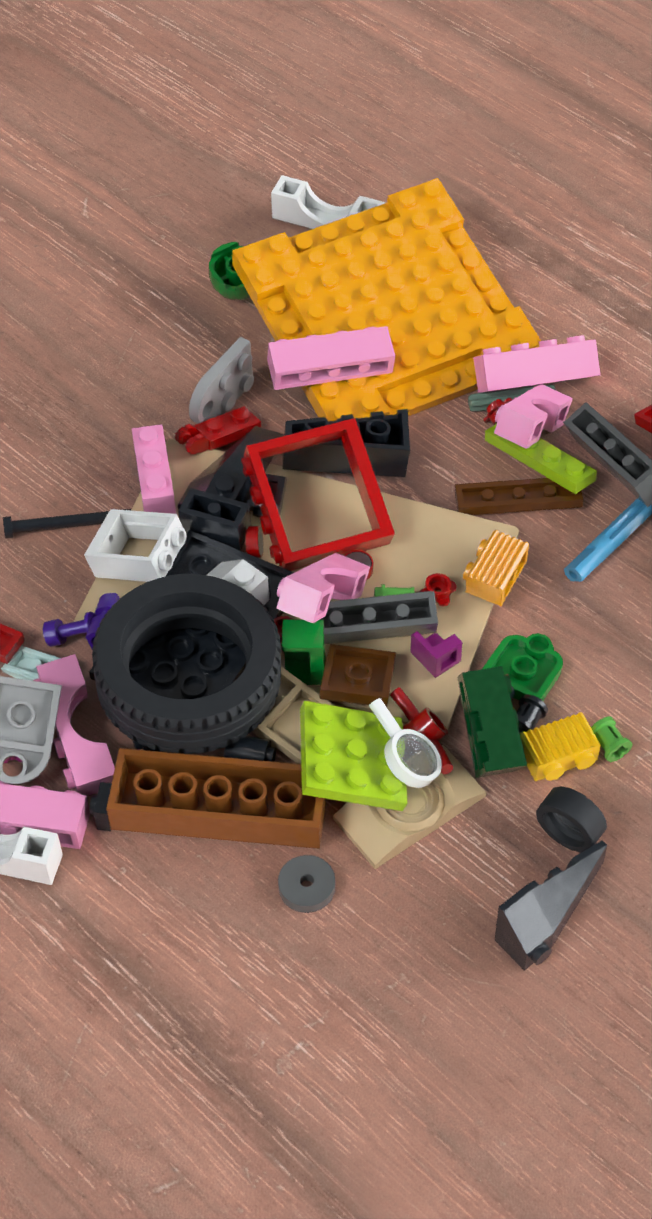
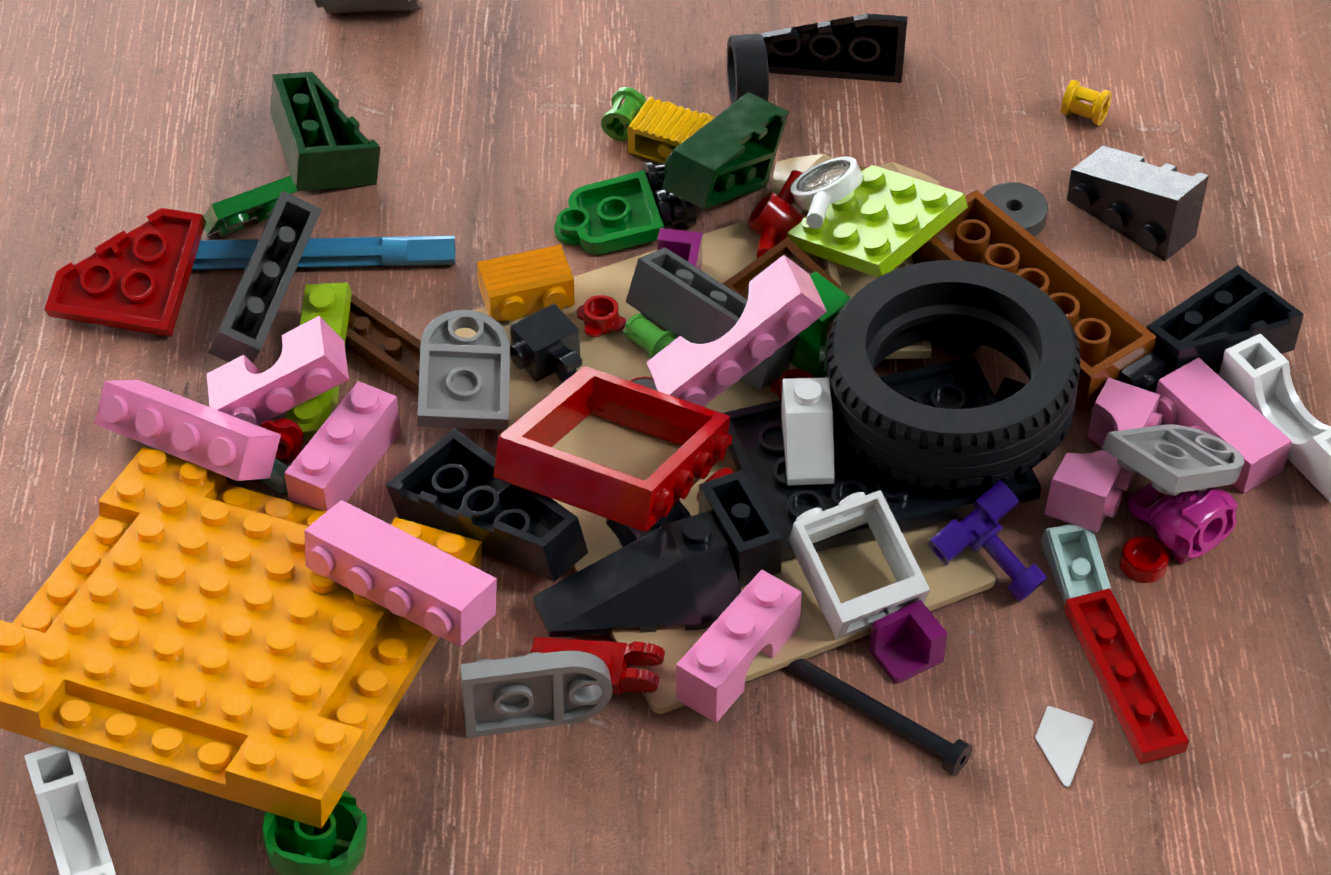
camera: 135 degrees left, 5 degrees down
none -> bright pink brick [284,381,401,511]
none -> light grey plate [417,310,510,430]
none -> black brick [510,303,582,383]
none -> magenta panel [869,600,948,684]
none -> yellow bush [1060,79,1112,126]
none -> black wedge [1067,145,1209,261]
none -> black wedge [1147,265,1304,378]

